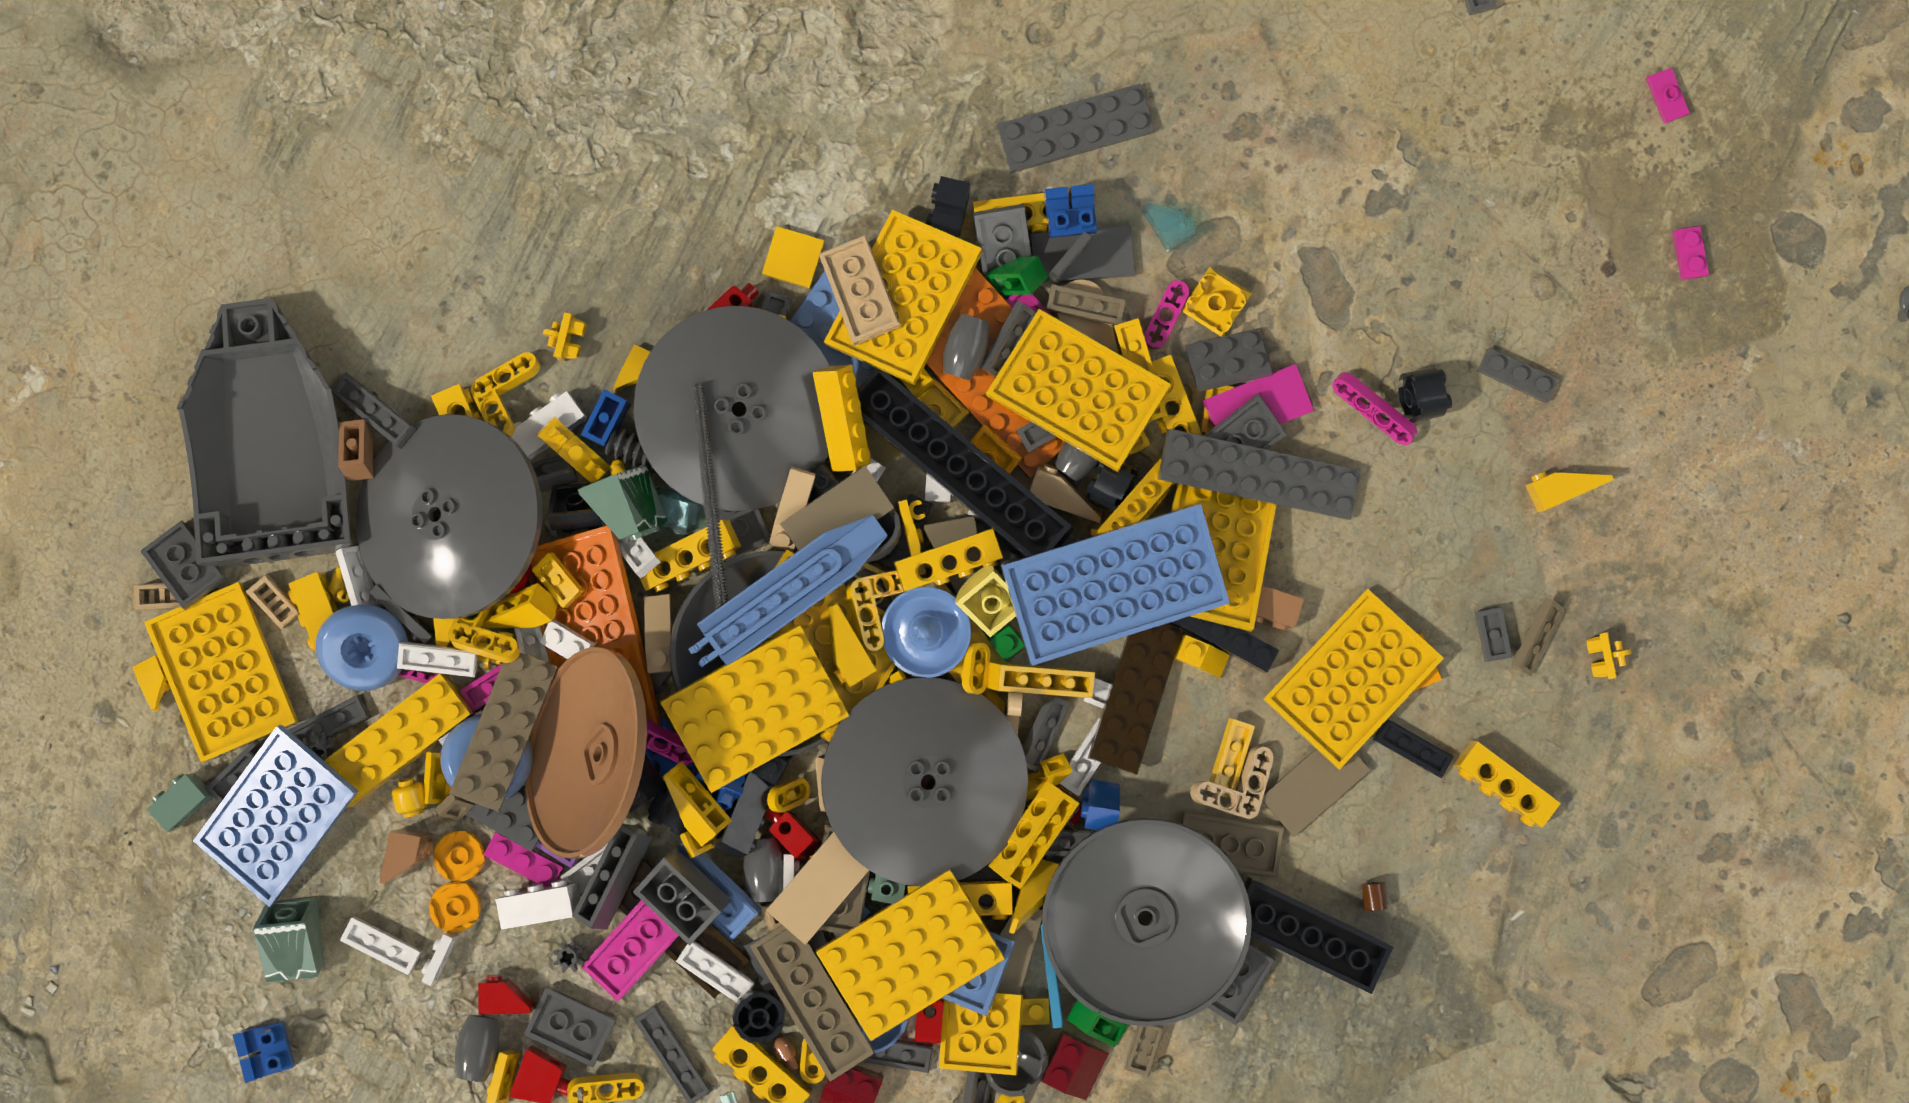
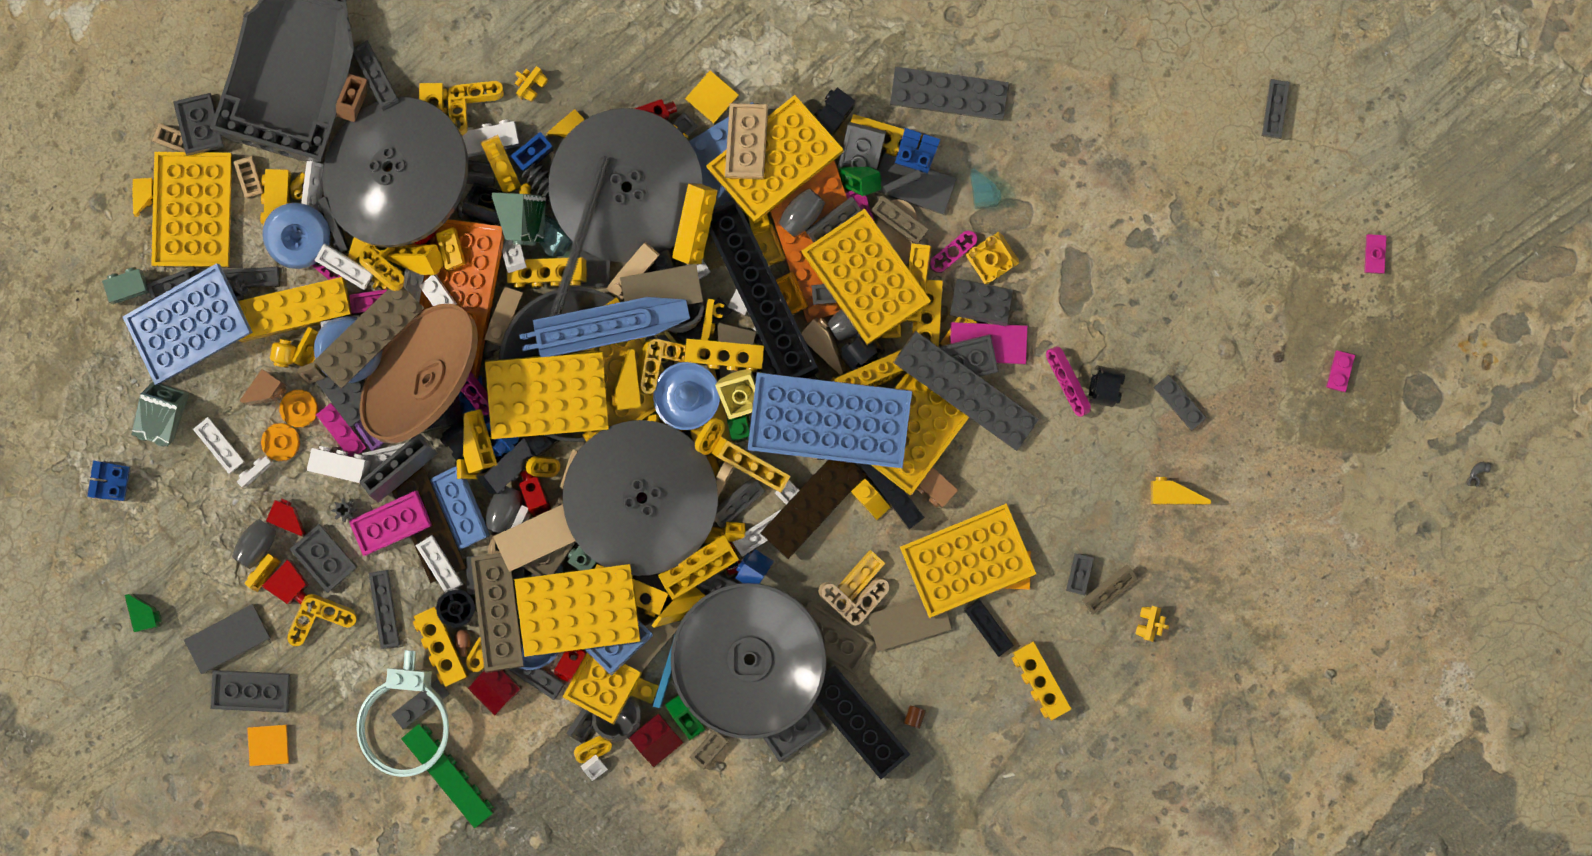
camera: 25 degrees right, 0 degrees up
dark grey brick [633,847,732,946] -> none

